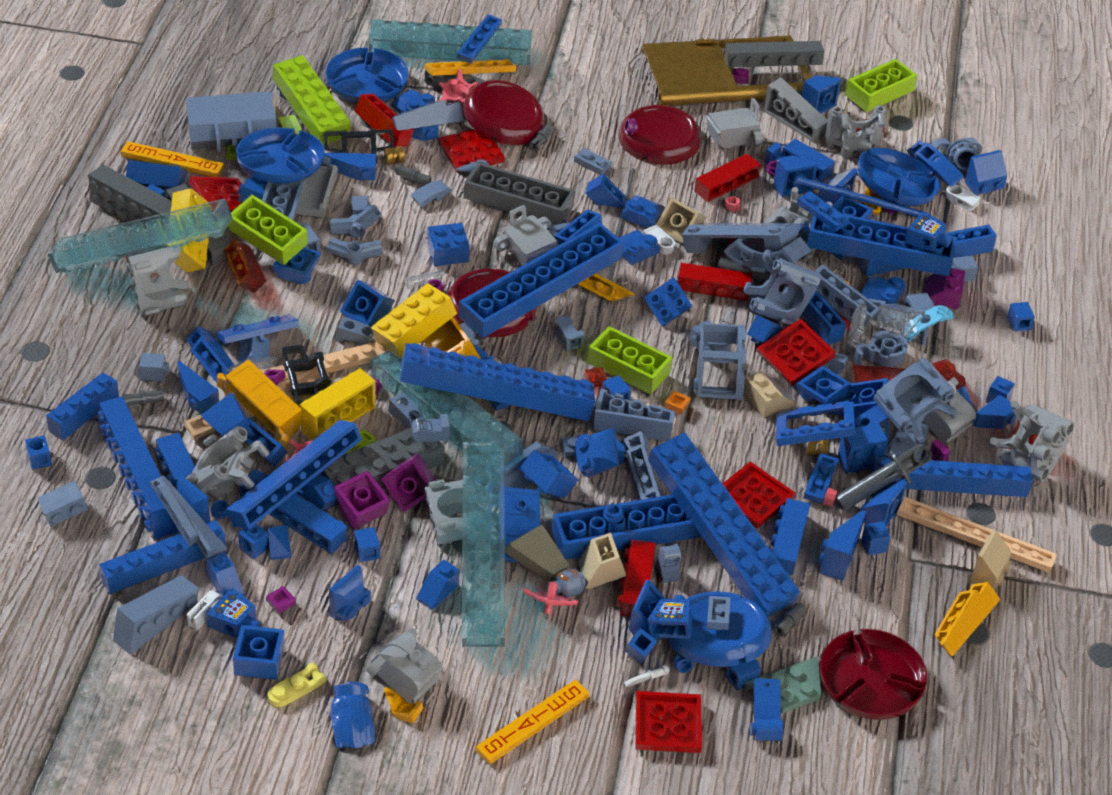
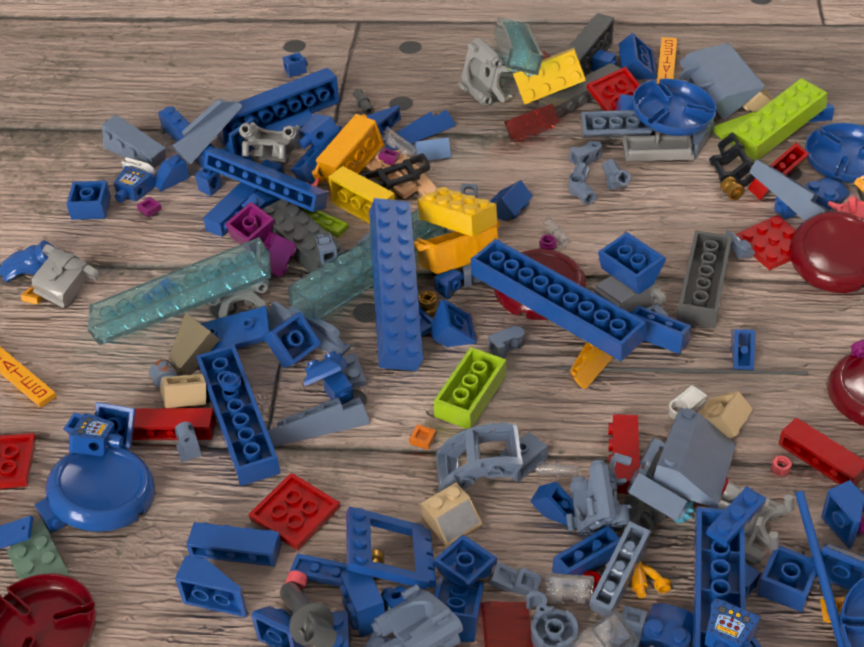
camera: 90 degrees right, 0 degrees up
sand blue brick [37,481,89,527] -> none
blue brick [46,372,119,440] -> none
sand blue brick [139,353,169,381] -> none
blue container [216,314,299,345] -> none
lime brick [228,195,308,265] -> none
blue slope [267,524,291,560] -> none
light yellow plate [268,663,327,707] -> none
blue slope [272,248,321,284] -> none
blue slope [324,153,376,180] -> none
blue slope [329,565,371,621] -> none
sand blue window [351,196,370,215] -> none
blue brick [354,527,380,563] -> none
dark grey pin [396,165,432,185] -> none
sand blue slope [411,179,451,208] -> none
blue brick [427,223,470,266] -> none
coral piece [522,582,578,614] -> none
dark grey pin [529,123,555,151] -> none
sand blue plate [574,148,612,175] -> none
clear red plate [584,367,607,387] -> none
sand blue wedge [593,388,675,441] -> none
blue brick [602,375,631,400] -> none
blue slope [619,230,660,265] -> none
blue slope [620,195,665,228] -> none
white piece [624,665,670,687] -> none
blue plate [644,277,692,326] -> none
blue brick [648,432,800,618] -> none
sand blue plate [707,596,730,630] -> none
red plate [757,319,836,386] -> none
dark grey pin [773,602,806,637] -> none
blue brick [861,521,891,555] -> none
none -> blue slope [431,299,477,347]
none -> blue slope [598,232,666,294]

